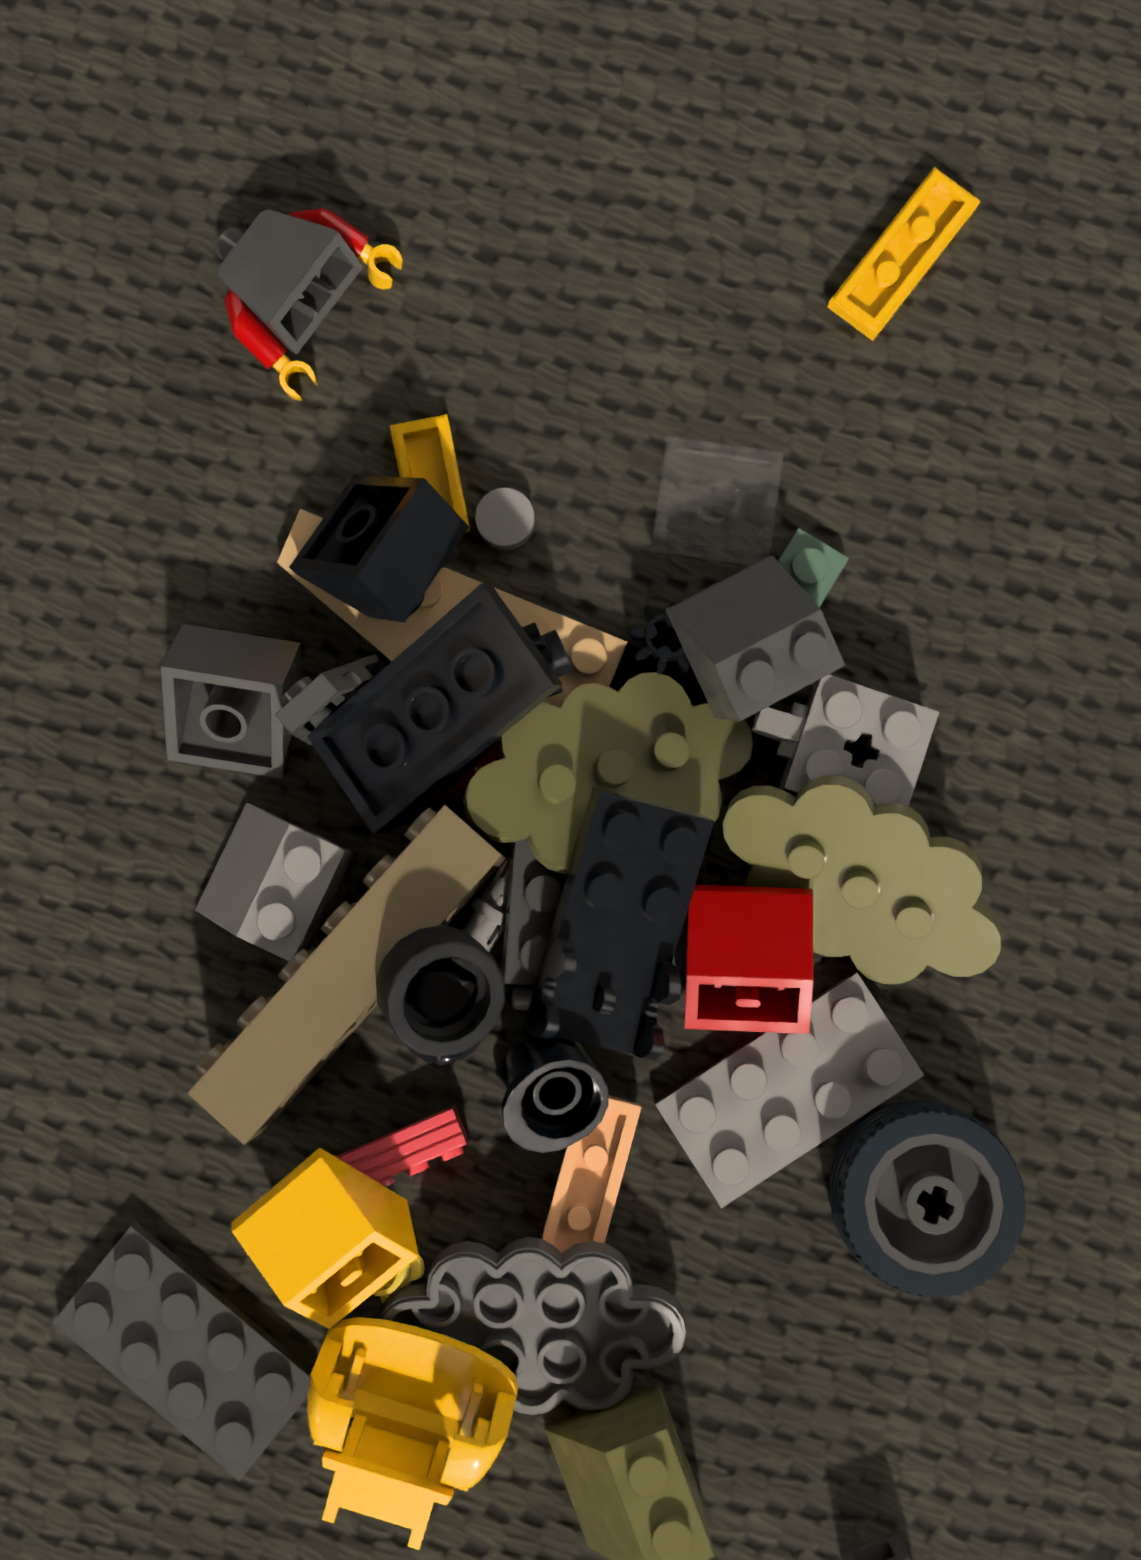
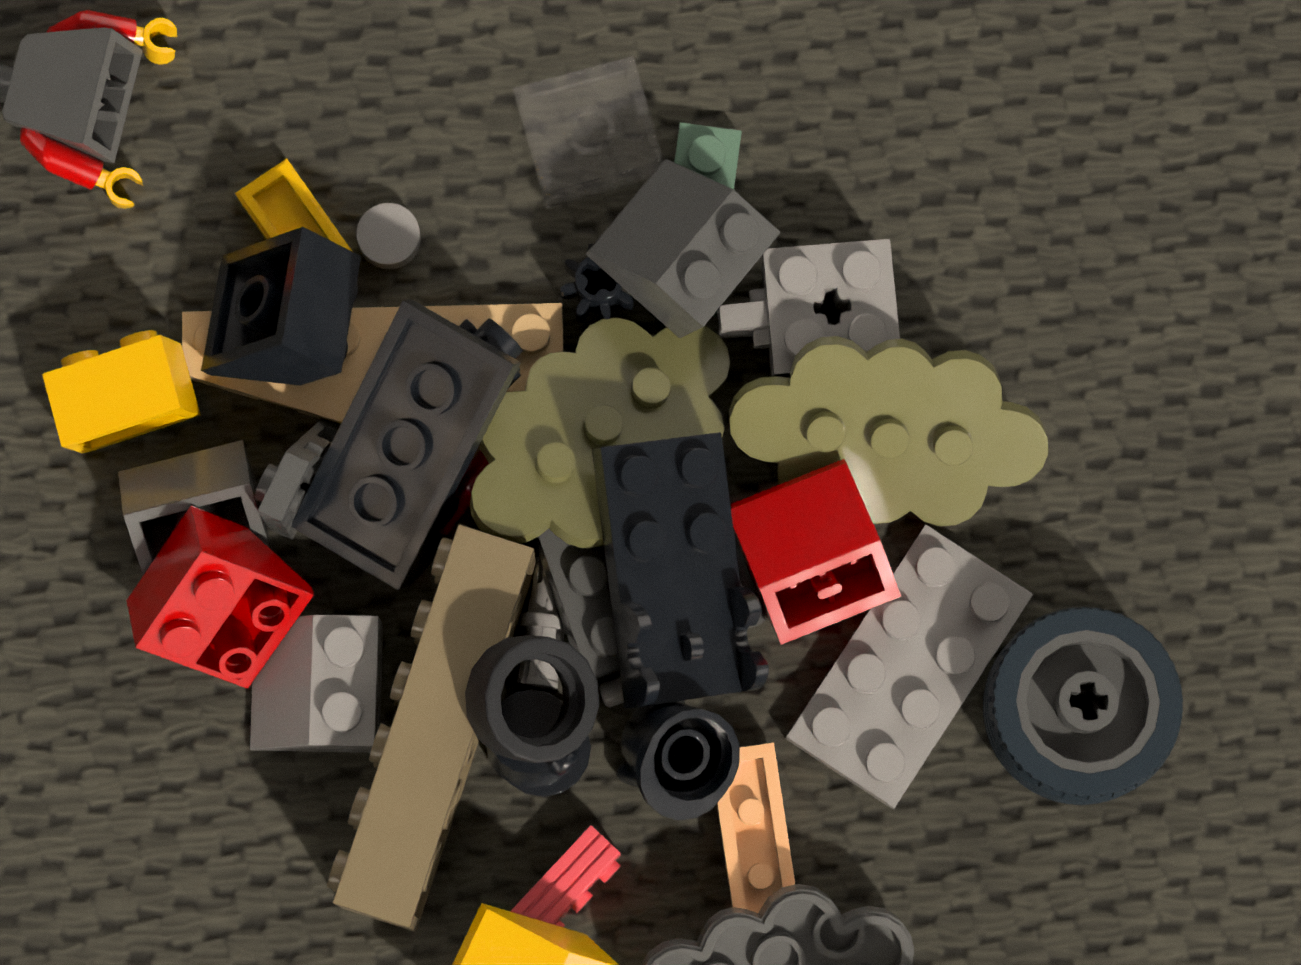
camera: 30 degrees left, 5 degrees down
none -> yellow brick [42,330,200,453]
none -> red slope [126,506,314,689]

